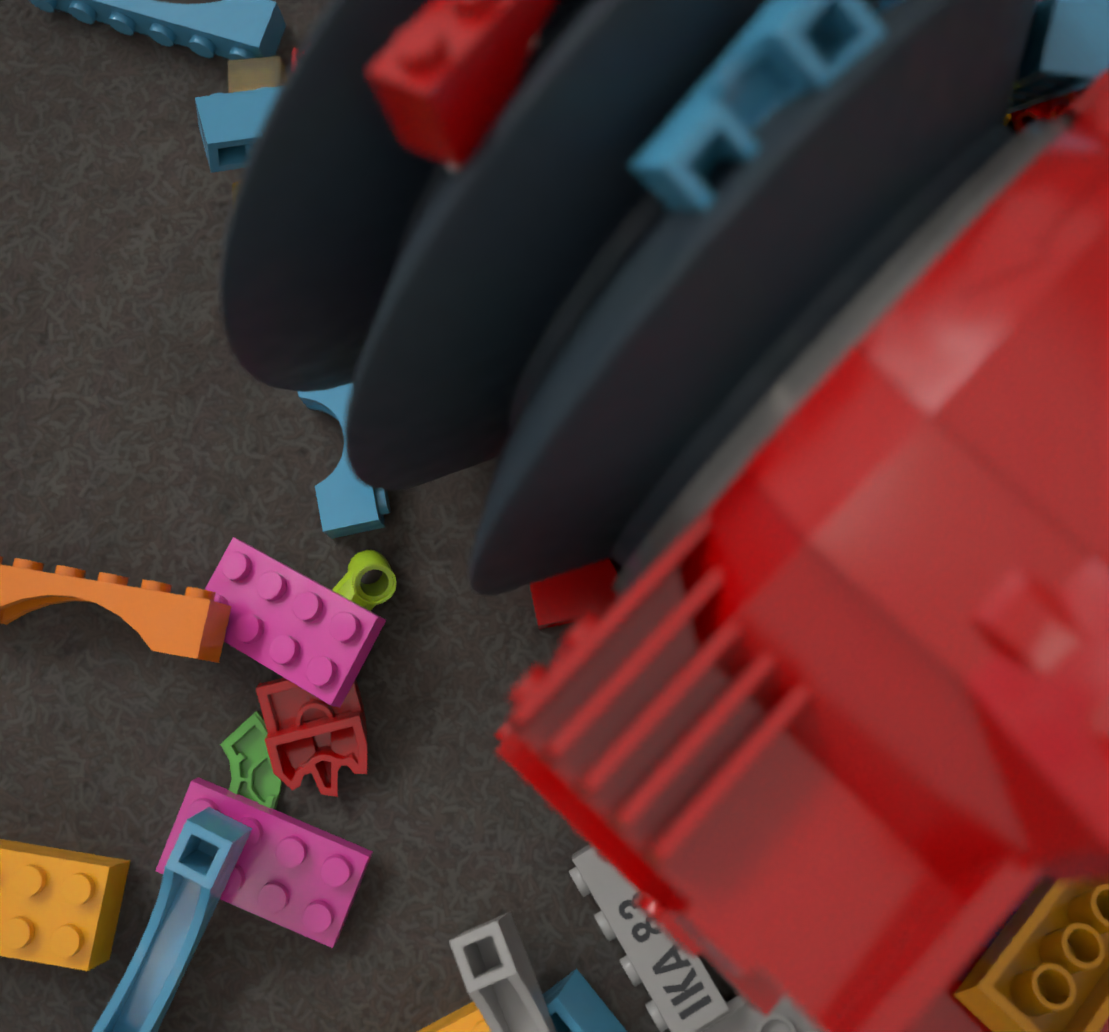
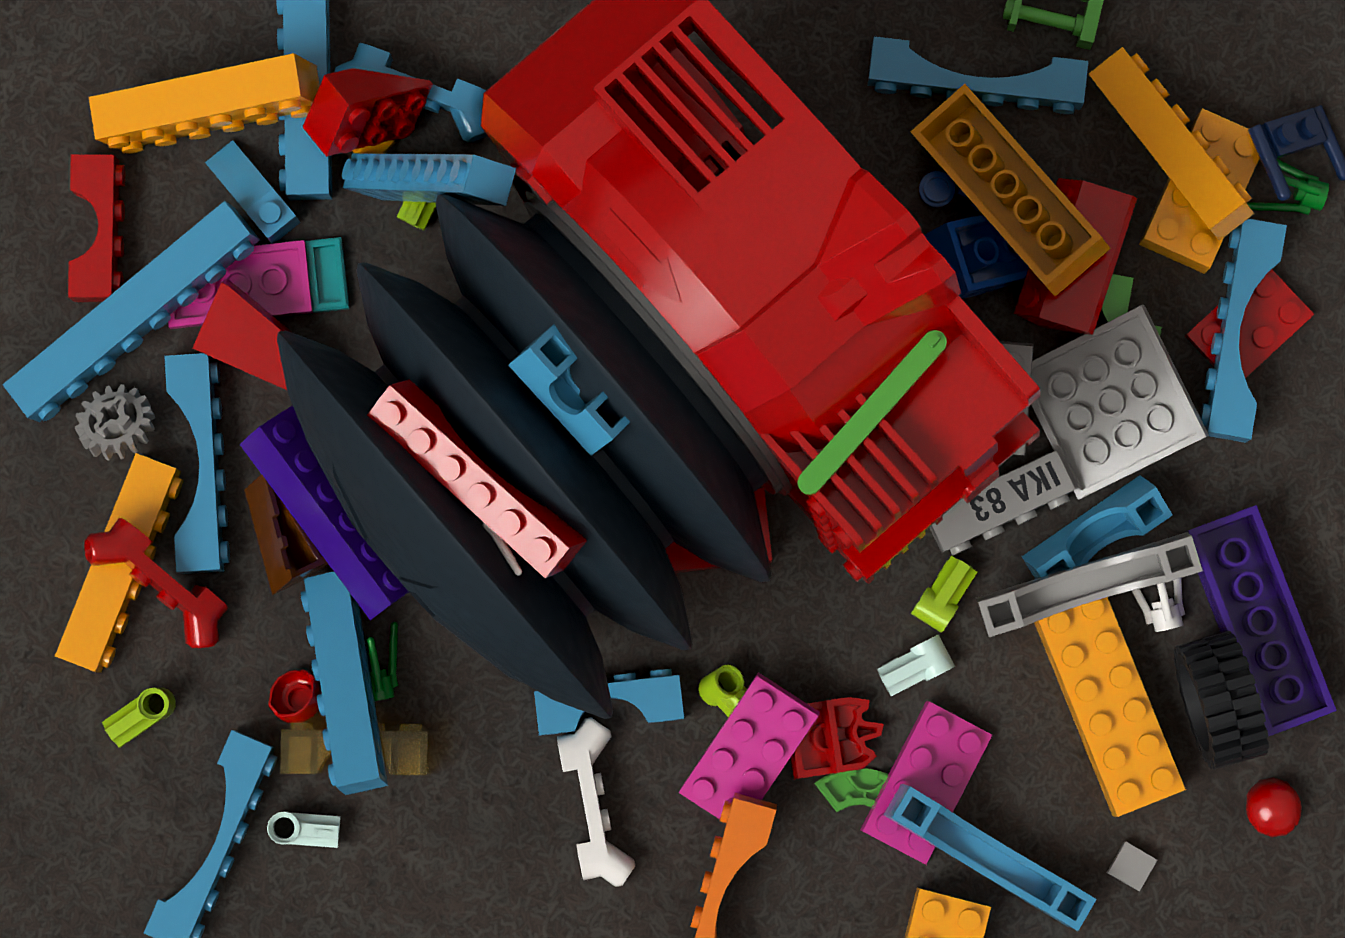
camera: 85 degrees left, 5 degrees up
none -> light aqua piece [267,811,340,848]
none -> white plate [557,717,635,887]
none -> bright green piece [798,330,947,495]
none -> light aqua piece [877,634,955,696]
none -> lime piece [911,555,977,633]

